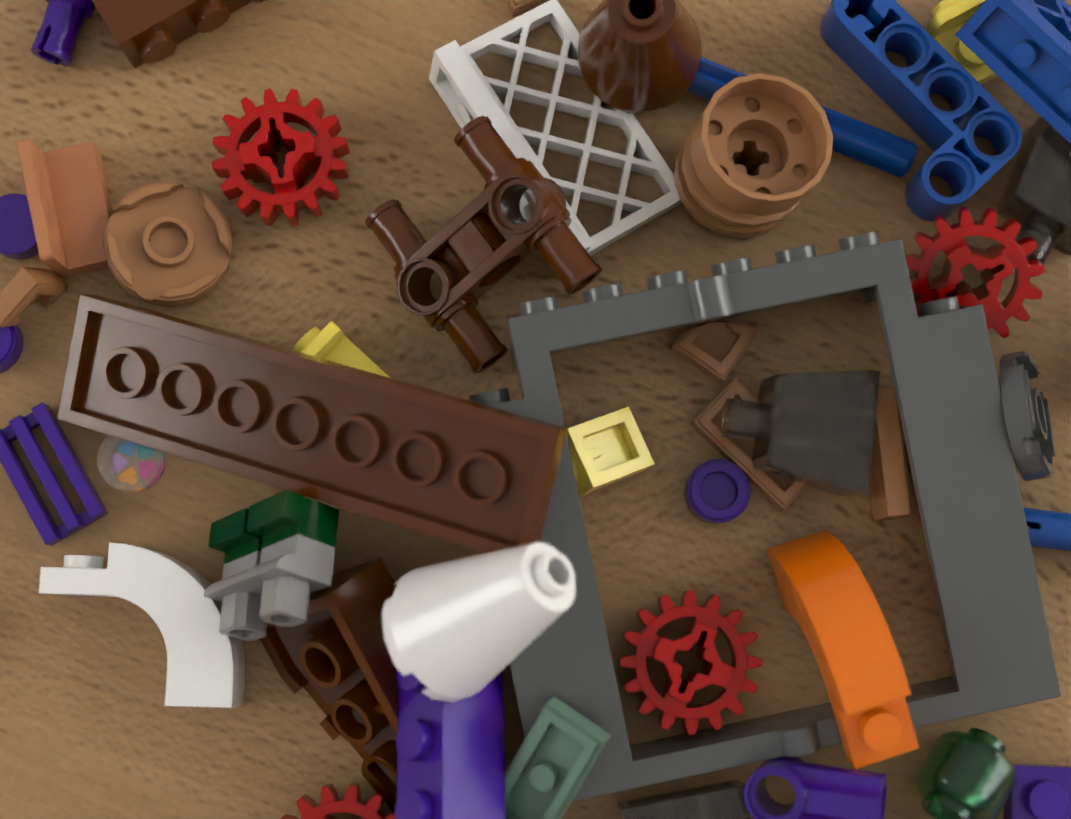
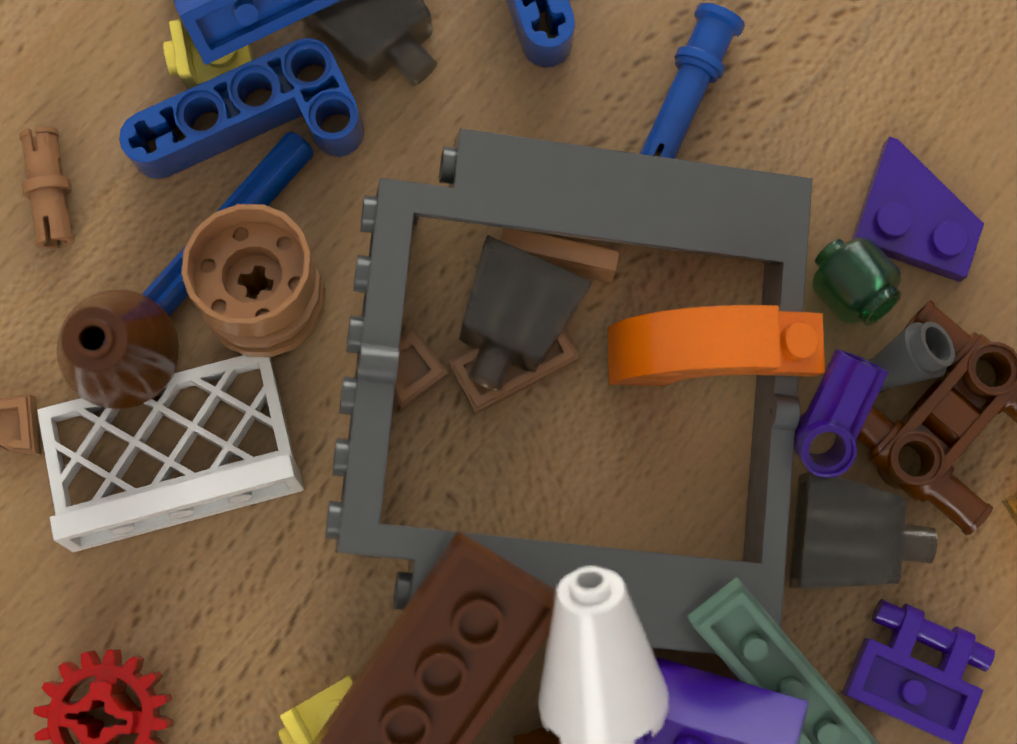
camera: 70 degrees left, 0 degrees up
reddish brown piece [365,116,603,374] -> none
light yellow bracket [566,407,655,499] -> none
red gear [618,590,762,735] -> none
dark purple tile [685,459,750,524] -> none
red gear [905,206,1045,339] -> none
dark grey tile [999,351,1055,481] -> none

